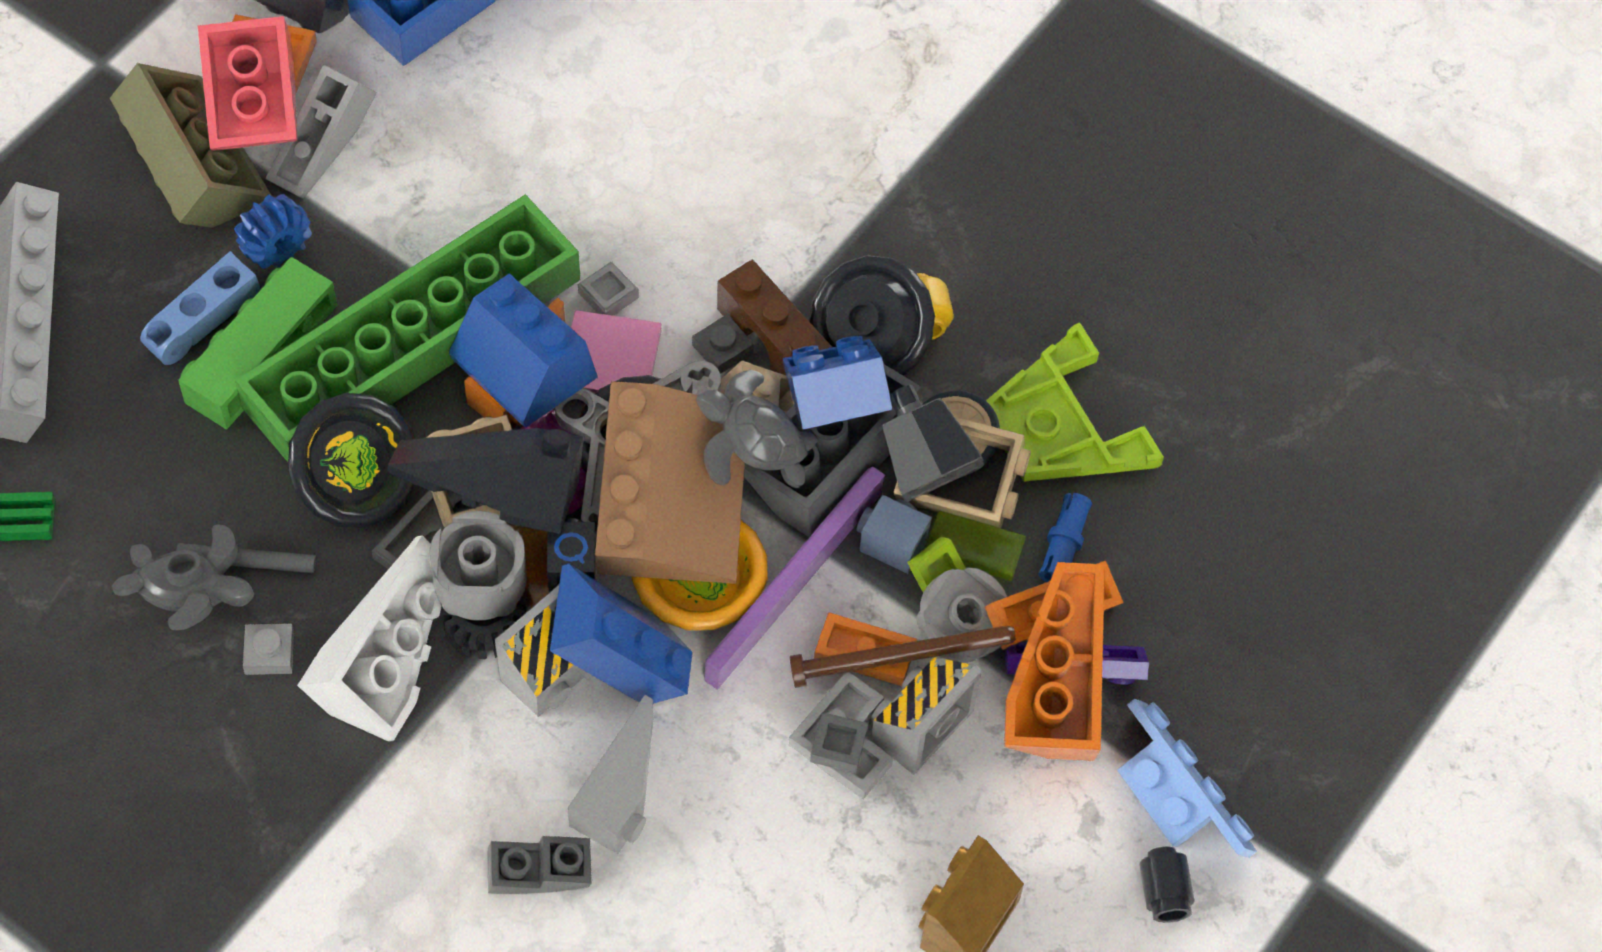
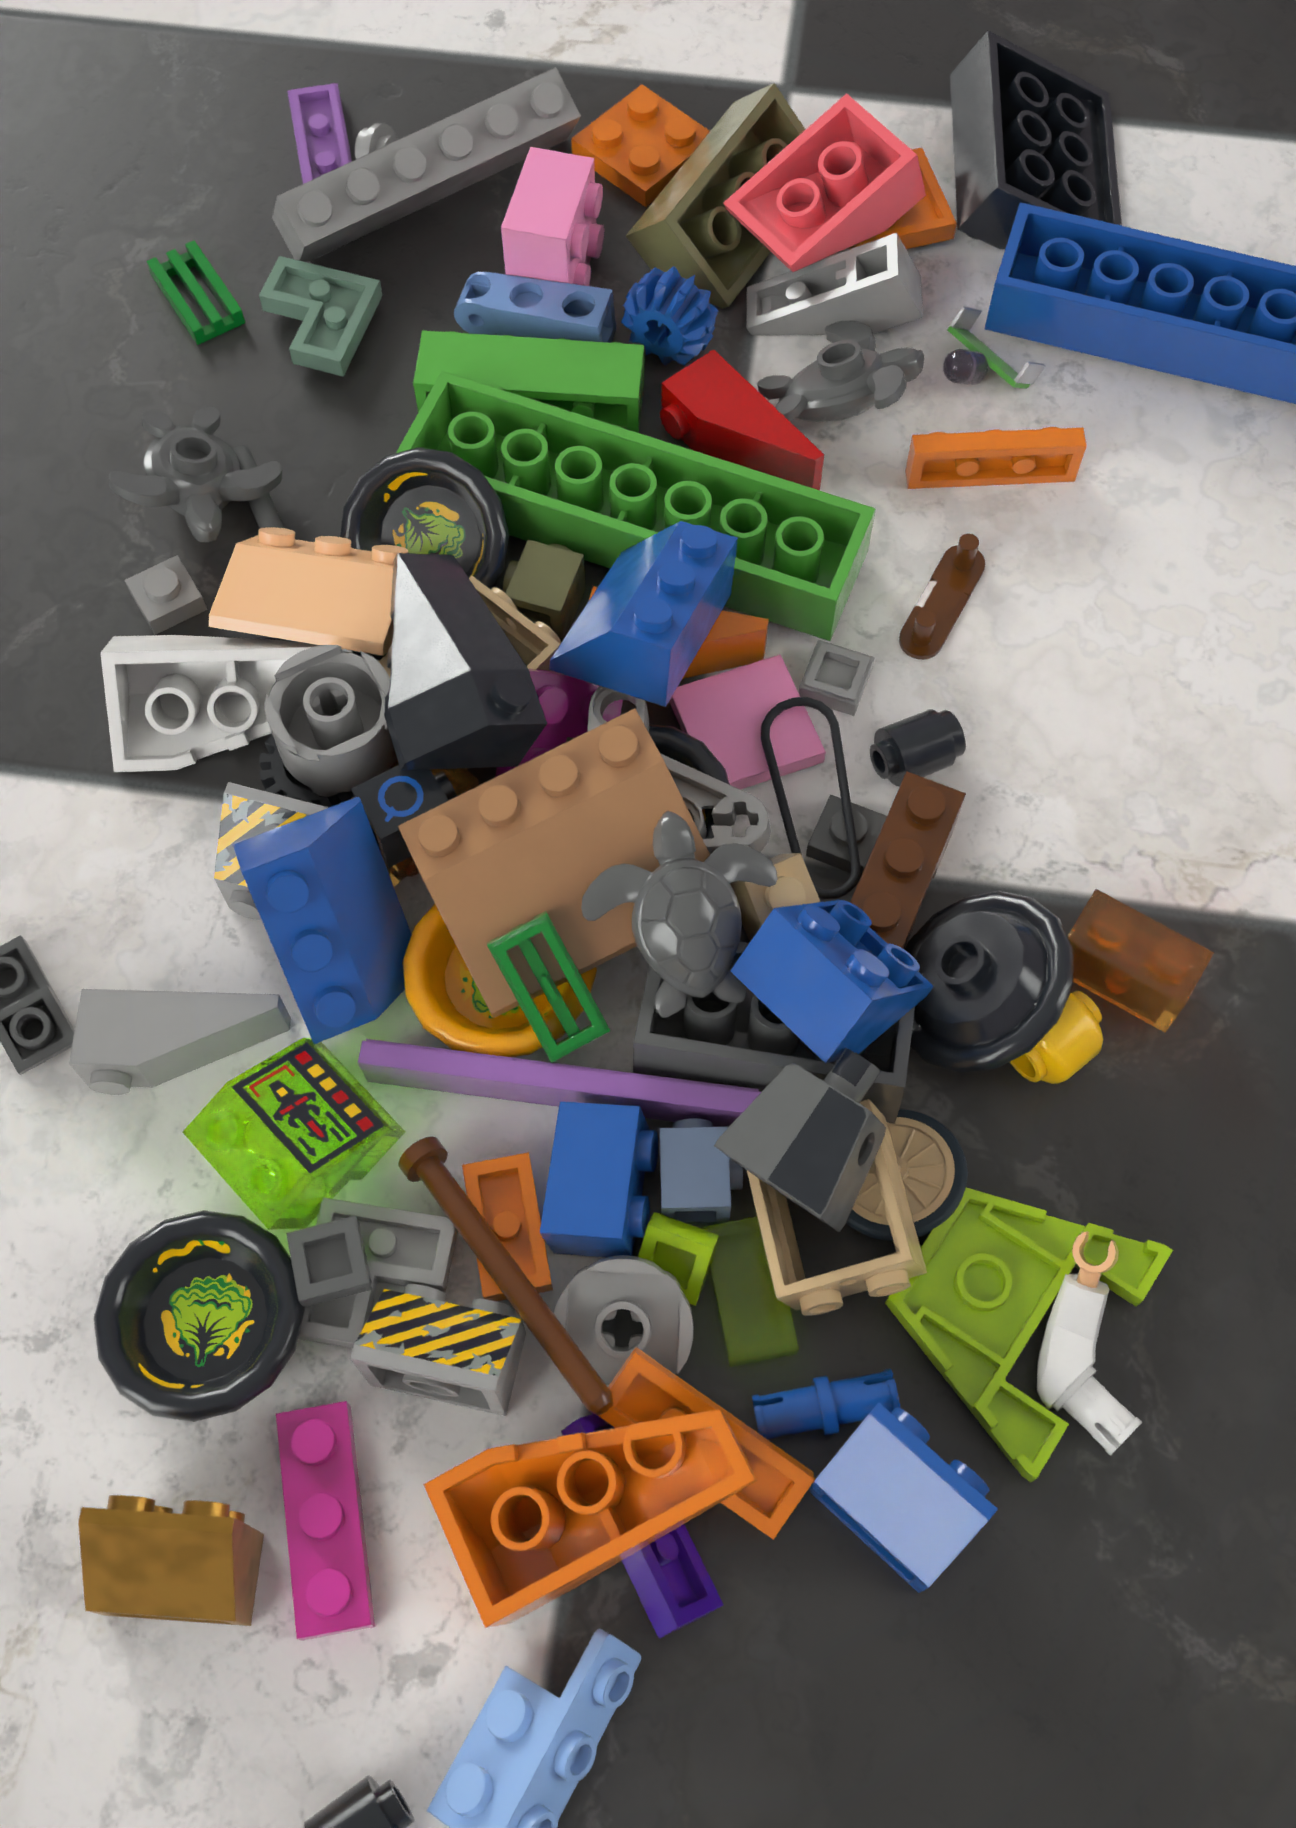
camera: 65 degrees right, 5 degrees up
none -> black piece [93,1210,305,1422]
none -> clear neon green piece [182,1038,405,1230]
none -> light nougat slope [209,527,408,656]
none -> sand green plate [259,256,383,377]
none -> dark pink plate [276,1401,375,1641]
none -> green tile [487,911,610,1063]
none -> bright pink brick [501,147,604,286]
none -> olive brick [503,540,586,642]
none -> blue brick [539,1101,658,1258]
none -> orange plate [571,84,710,207]
none -> red slope [660,349,825,490]
none -> dark grey animal [757,321,924,422]
none -> black piece [761,697,861,899]
none -> slope [808,1403,998,1593]
none -> black brick [870,709,966,786]
none -> reddish brown piece [899,534,985,660]
none -> orange plate [905,427,1087,489]
none -> piece [943,307,1046,389]
none -> white arm [1037,1231,1142,1456]
none -> clear orange brick [1068,889,1214,1033]

